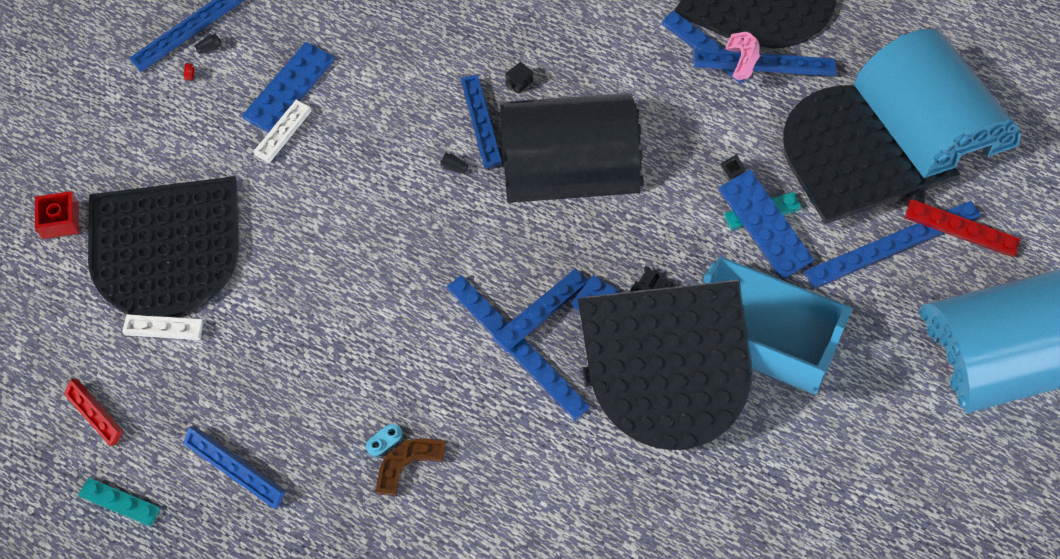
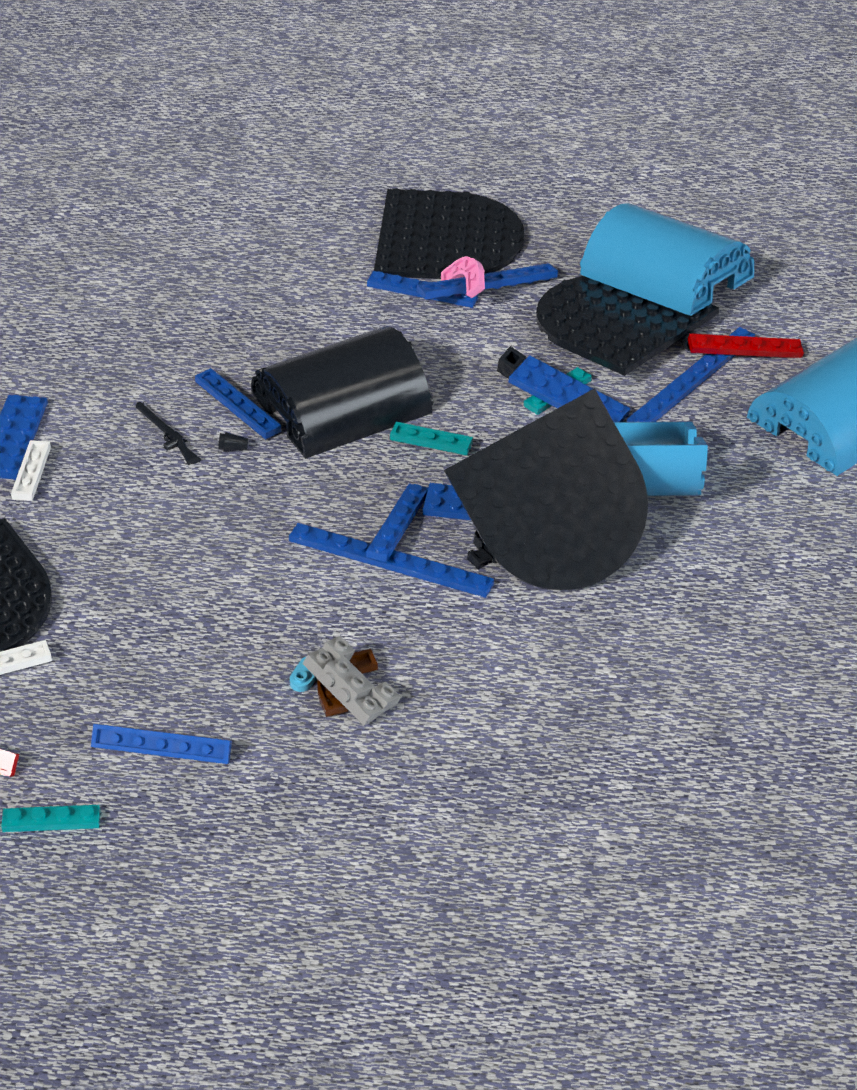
camera: 30 degrees left, 20 degrees down
black brick [505,62,533,94] -> none
none -> black piece [135,402,201,465]
none -> light grey bracket [302,636,401,726]
none -> teal plate [390,422,473,455]

